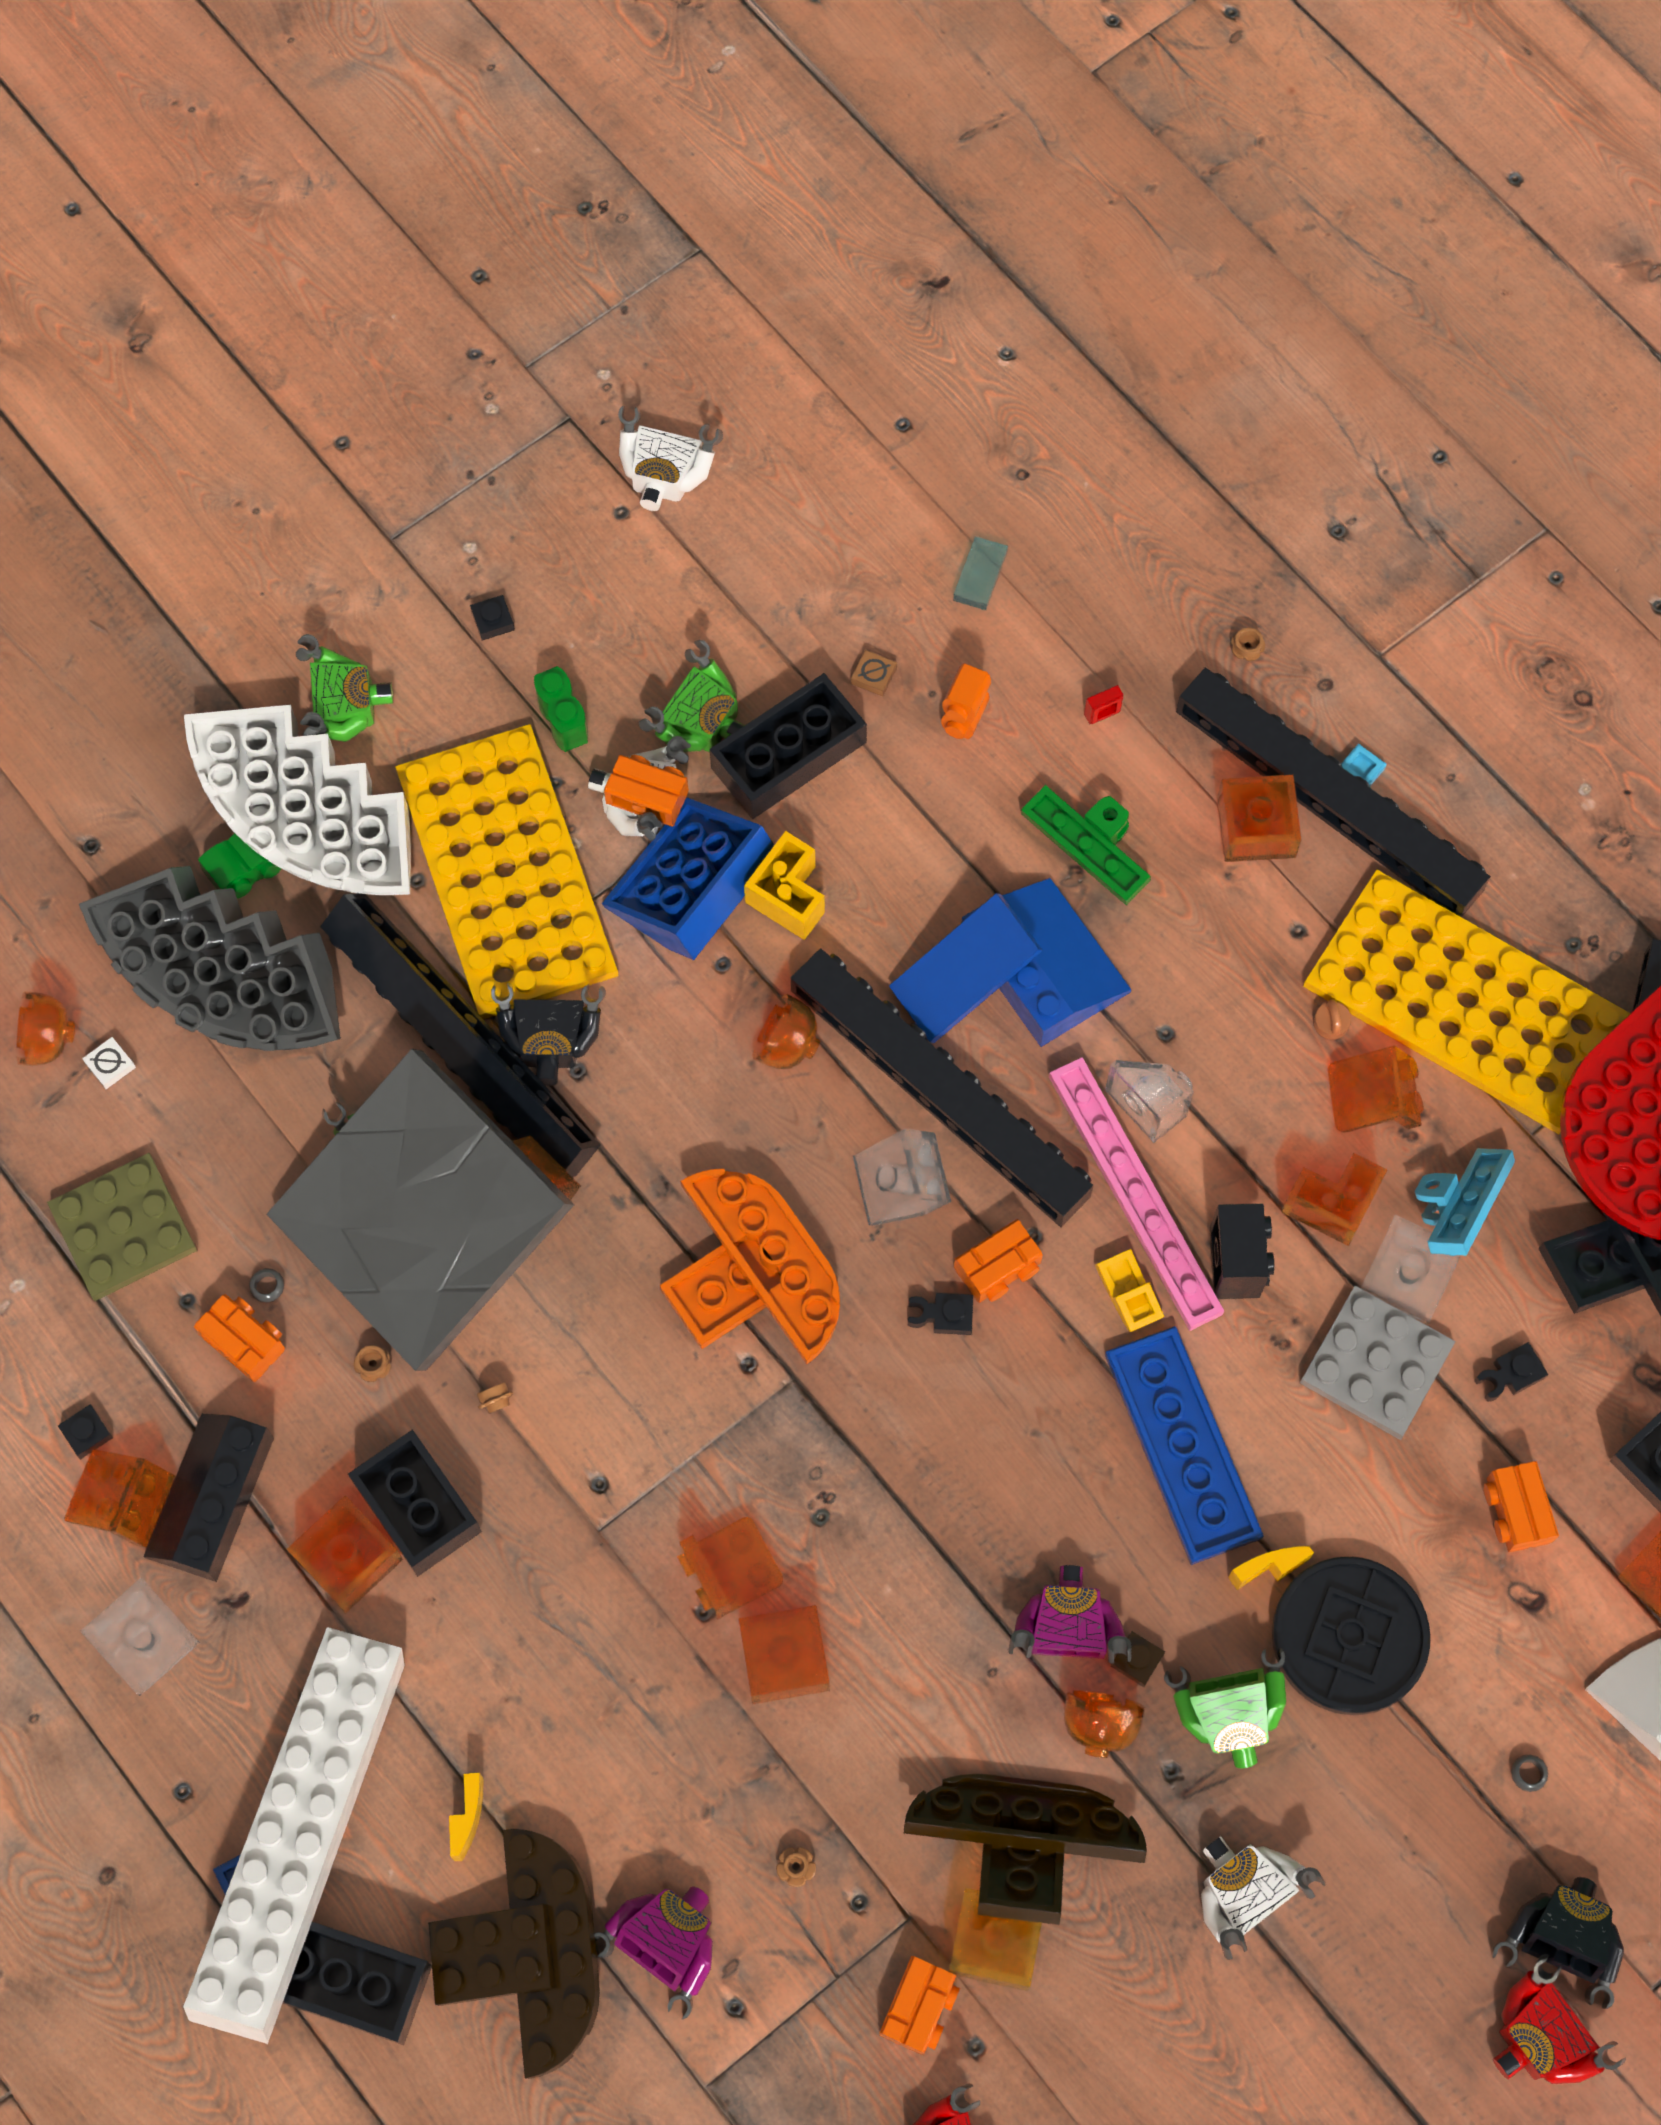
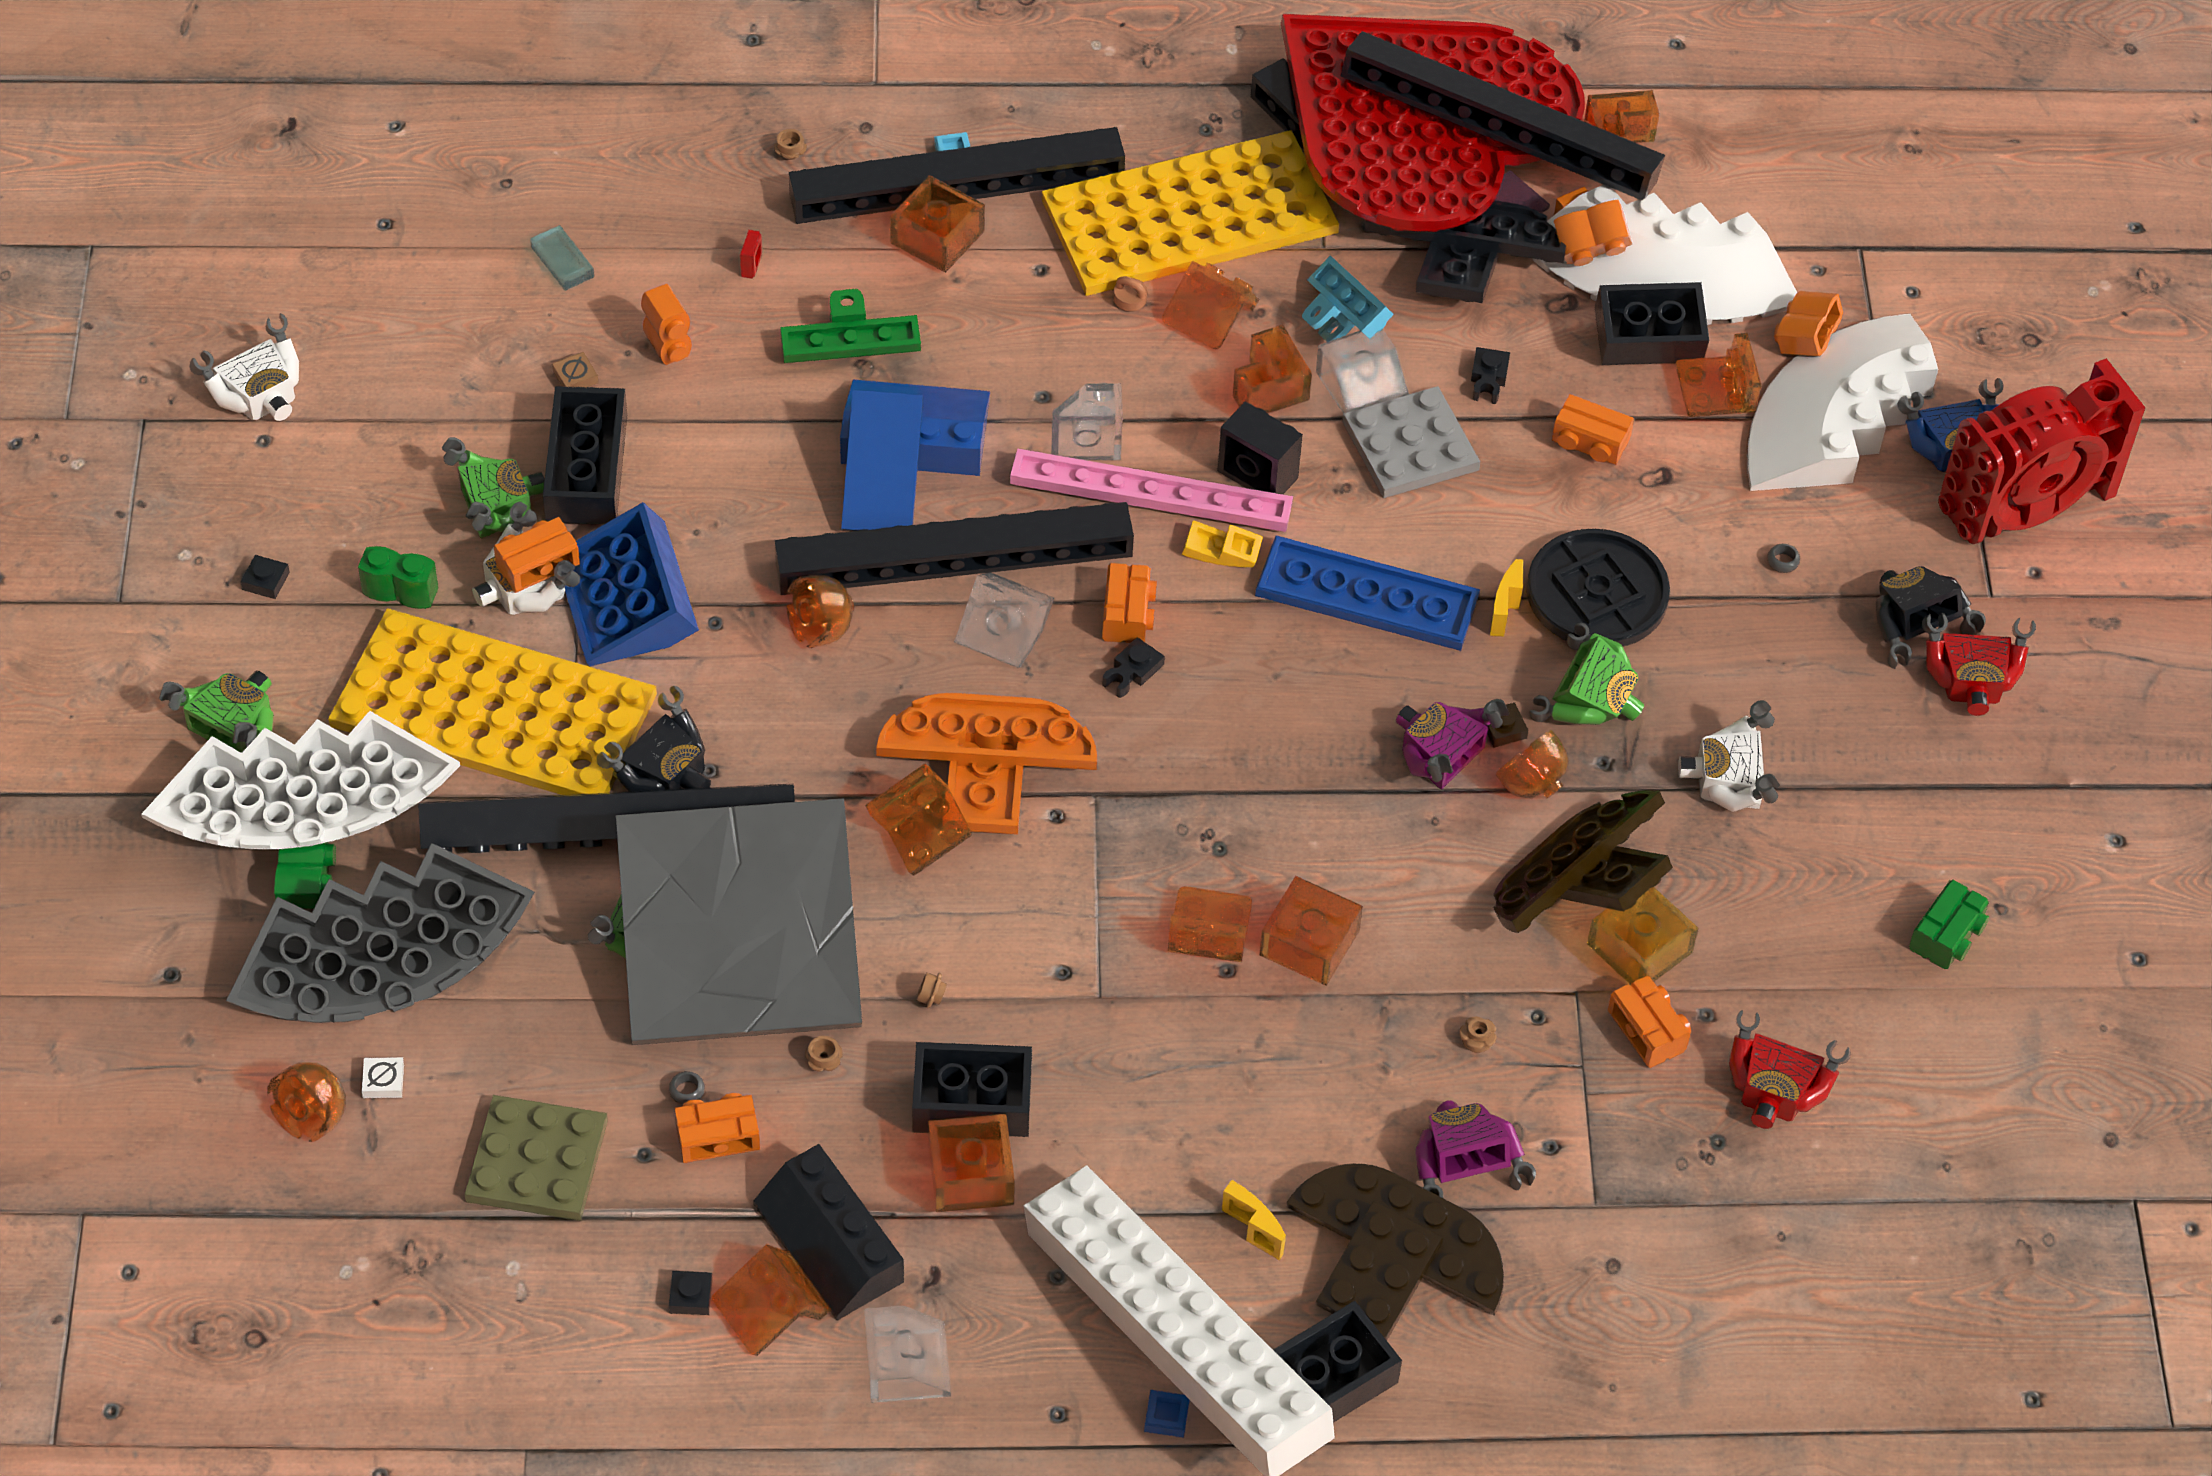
camera: 55 degrees left, 15 degrees down
yellow brick [744,831,825,940] -> none
none -> clear orange bracket [865,763,972,876]

